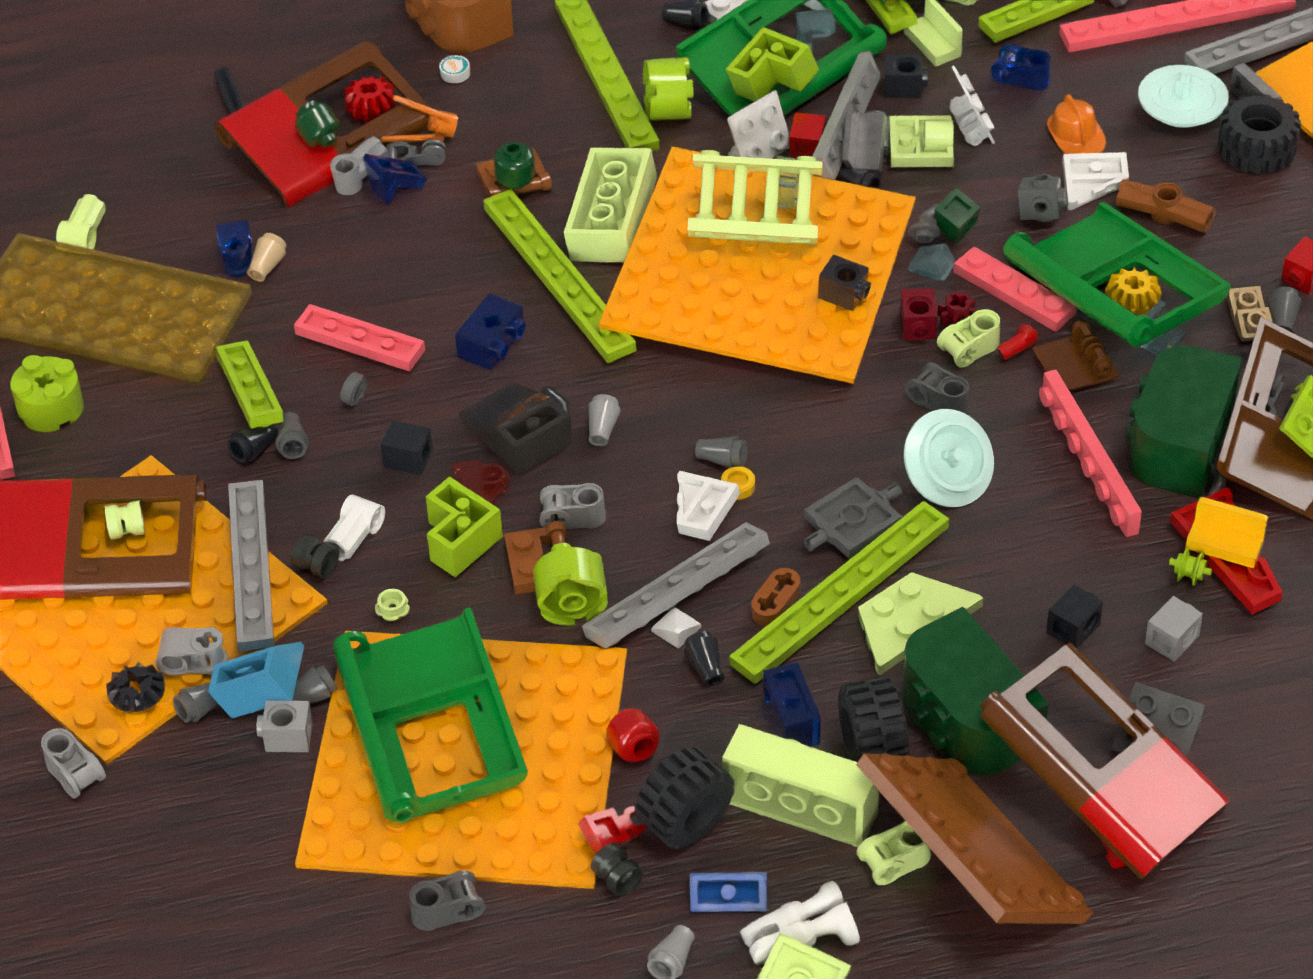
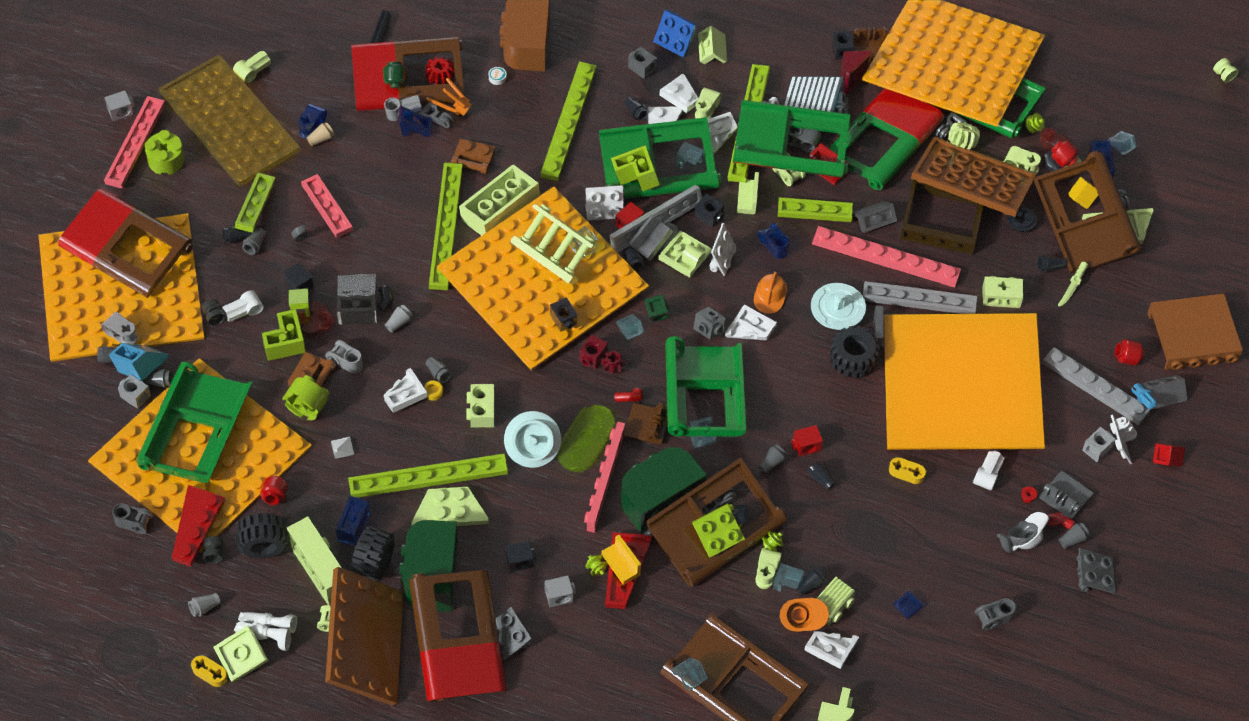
camera: 30 degrees right, 10 degrees up
light grey piece [41,728,106,799] -> none
yellowish green wheel [105,500,145,540] -> none
black gear [106,662,165,712] -> none
light grey plate [228,480,275,652] -> none
yellowish green plate [375,589,410,621] -> none
clear blue brick [455,293,526,370] -> none
dark green head [493,142,535,189] -> none
plate [578,806,647,855] -> none
light grey plate [582,522,770,649] -> none
lime brick [643,57,693,121] -> none
black cone [684,631,725,687] -> none
blue slope [690,872,767,912] -> none
dark orange beam [751,568,800,627] -> none
dark grey plate [803,477,902,559] -> none
dark grey piece [905,362,969,415] -> none
dark grey plate [909,203,940,243] -> none
yellowish green piece [937,309,1000,367] -> none
coral plate [953,247,1076,332] -> none
yellow gear [1105,267,1161,316] -> none
dark orange piece [1116,179,1216,234] -> none
tan slope [1226,286,1273,342] -> none
none -> red wing [172,485,225,567]
none -> lime panel [289,289,310,317]
none -> yellowish green brick [466,384,494,427]
none -> clear neon green tile [557,405,615,472]

